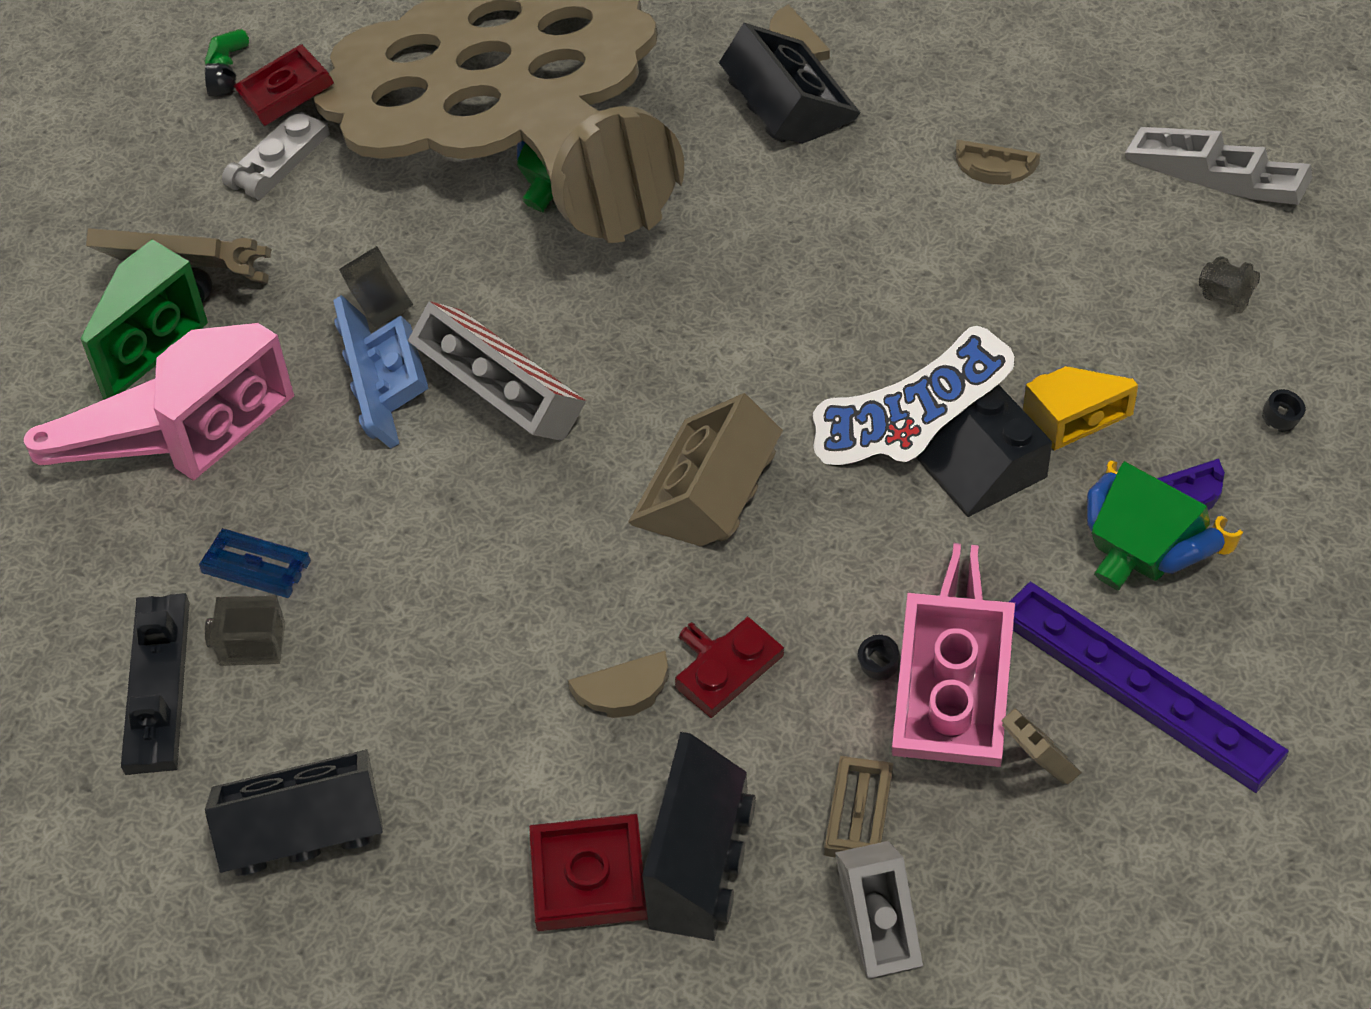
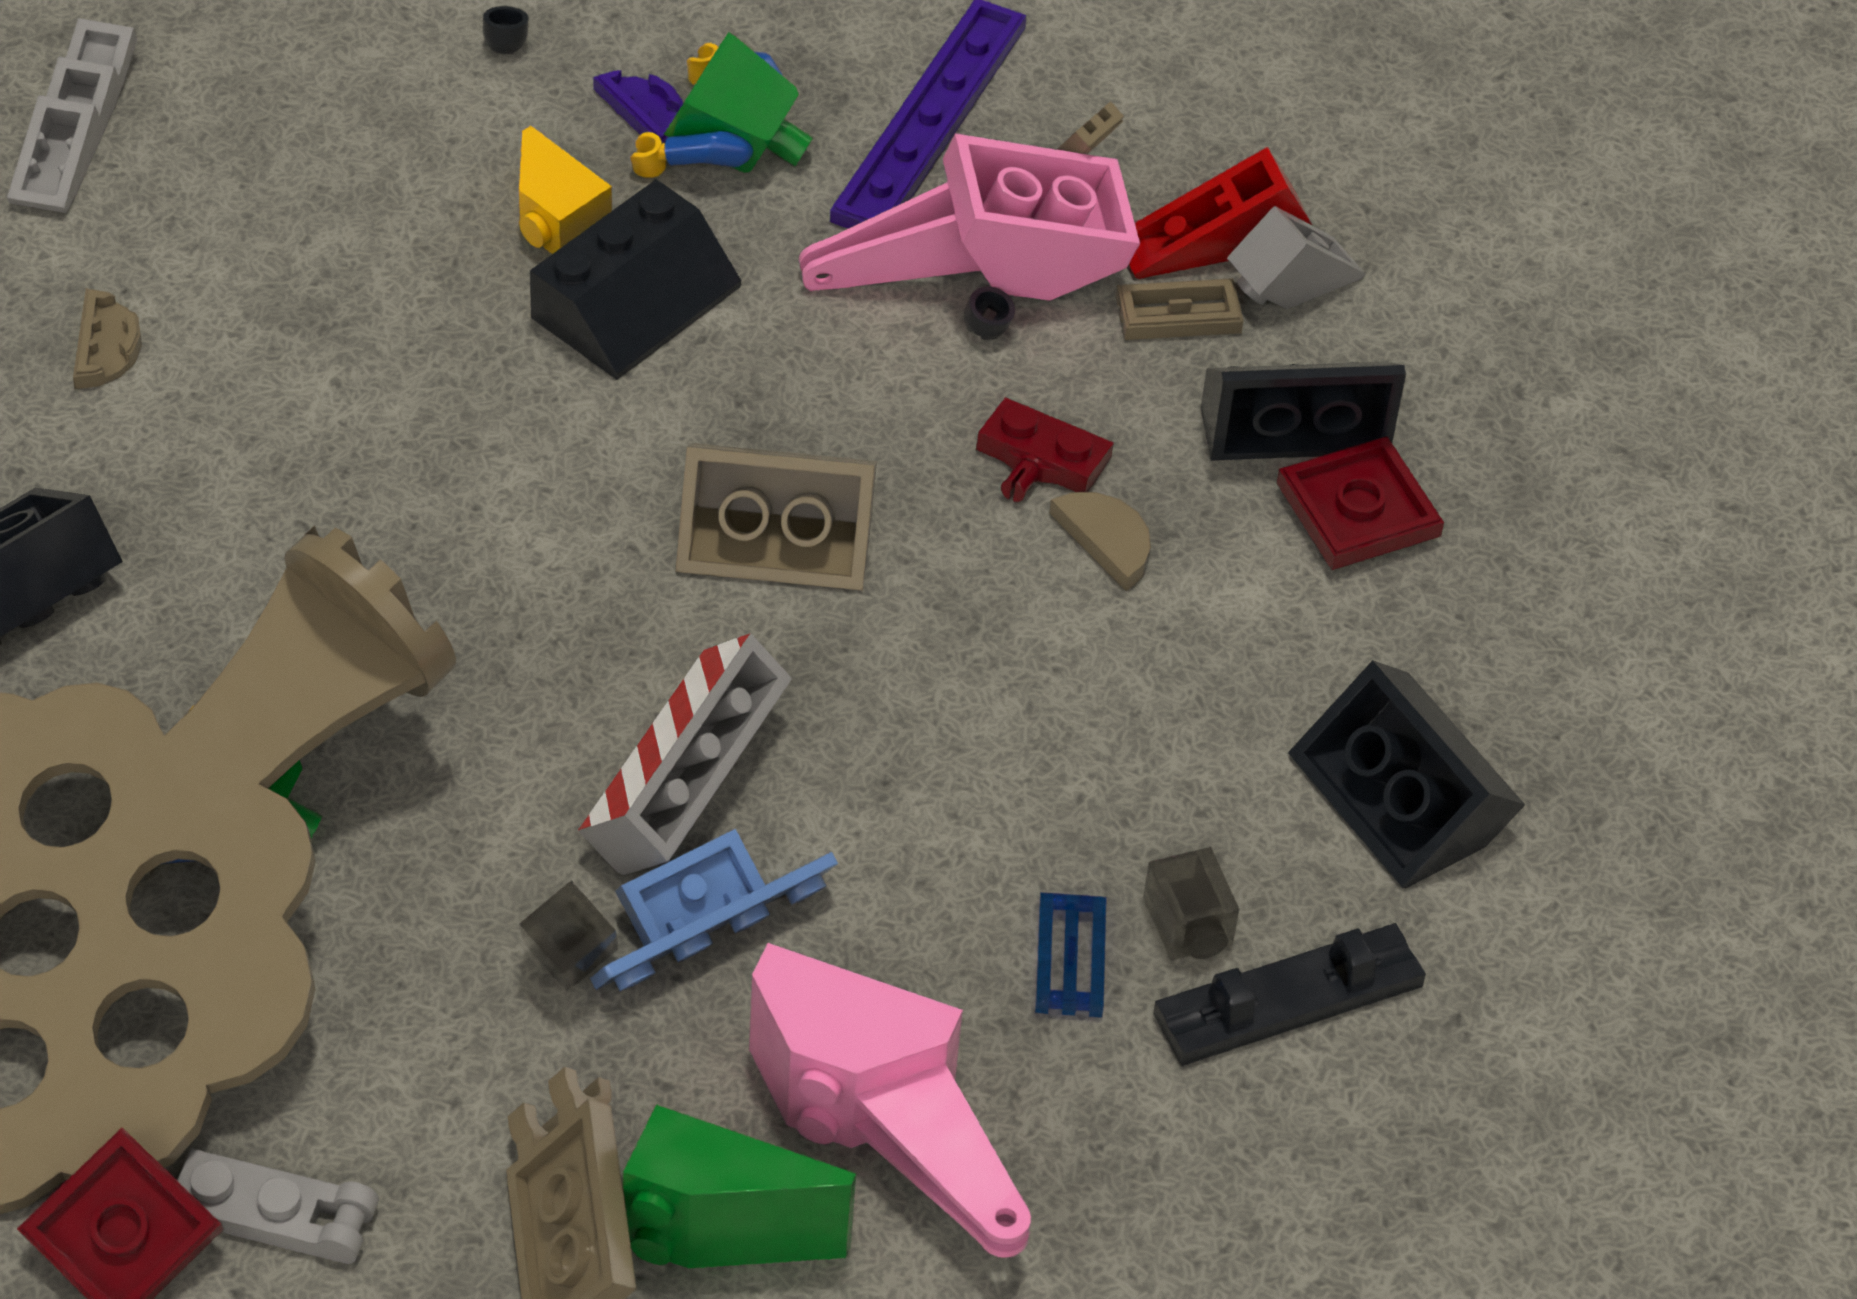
camera: 115 degrees left, 0 degrees up
sticker [813,326,1015,465] -> none
clear smoke brick [1199,256,1260,313] -> none
none -> red slope [1129,146,1312,279]

